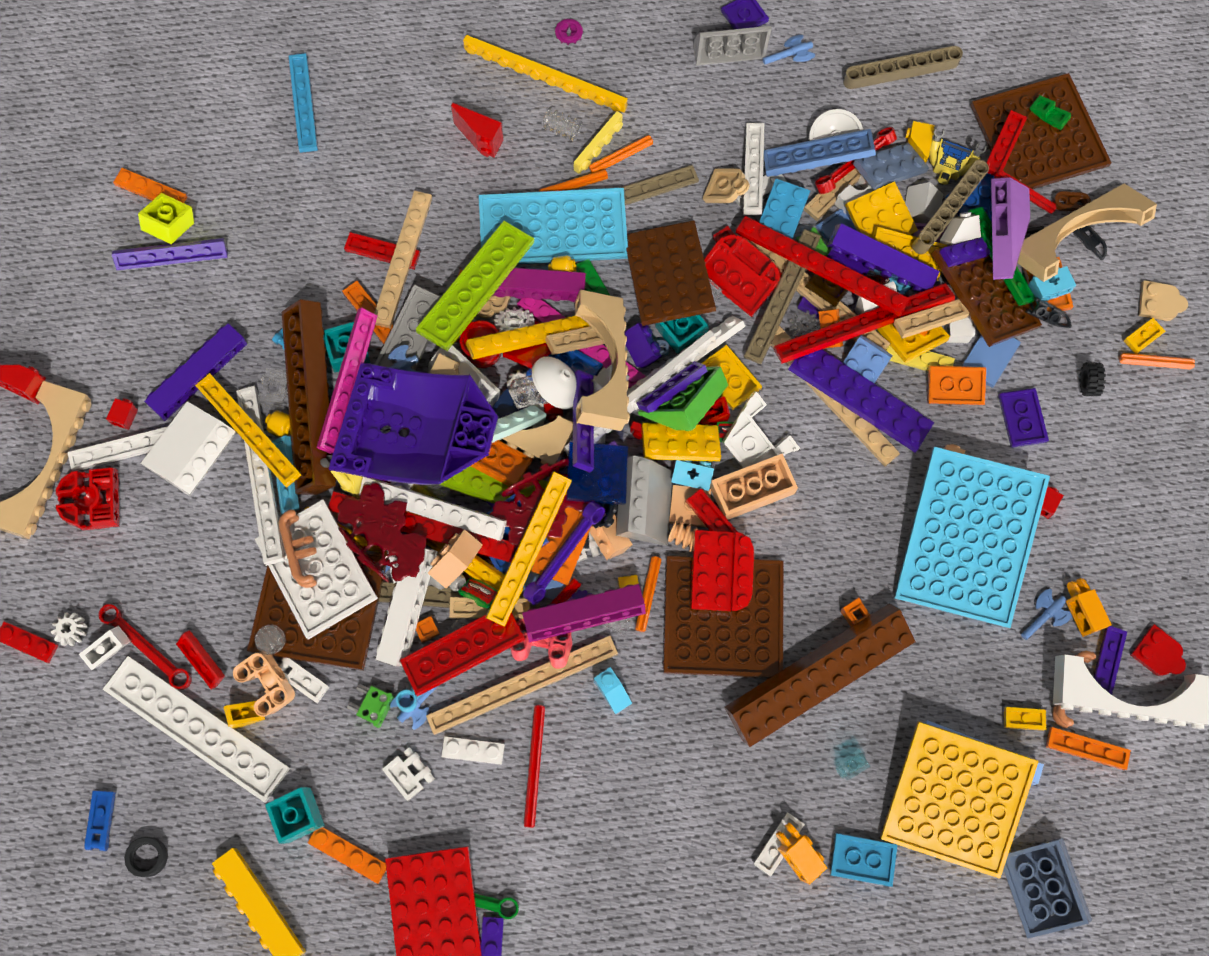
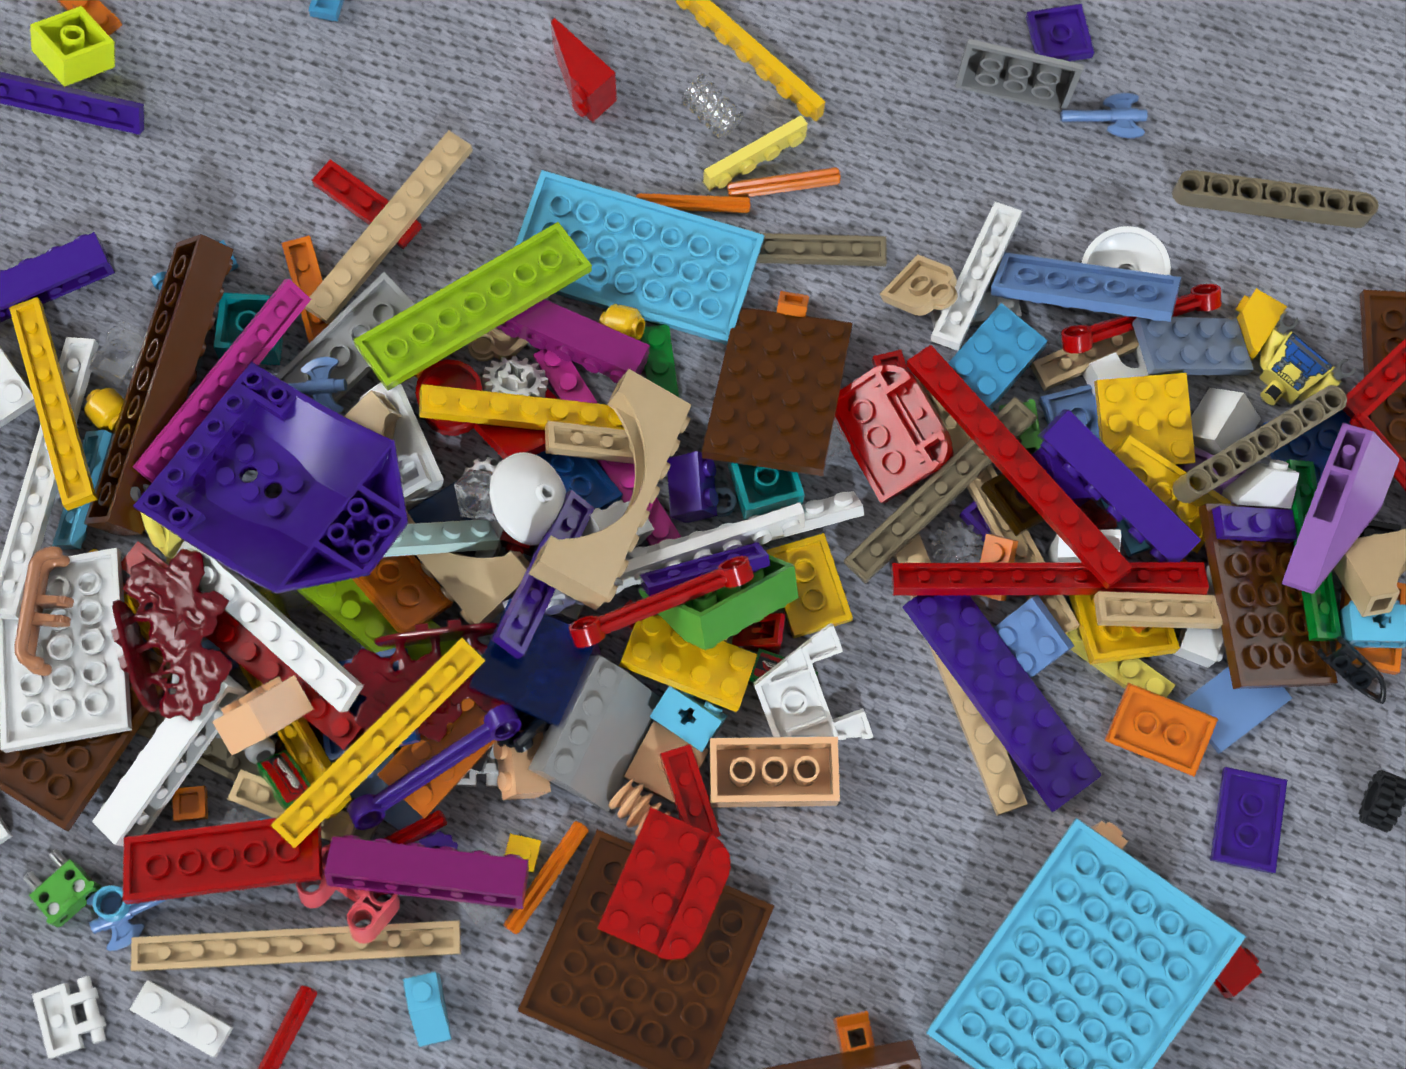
camera: 20 degrees right, 0 degrees up
none -> red piece [568,556,754,648]
none -> orange plate [776,291,809,318]

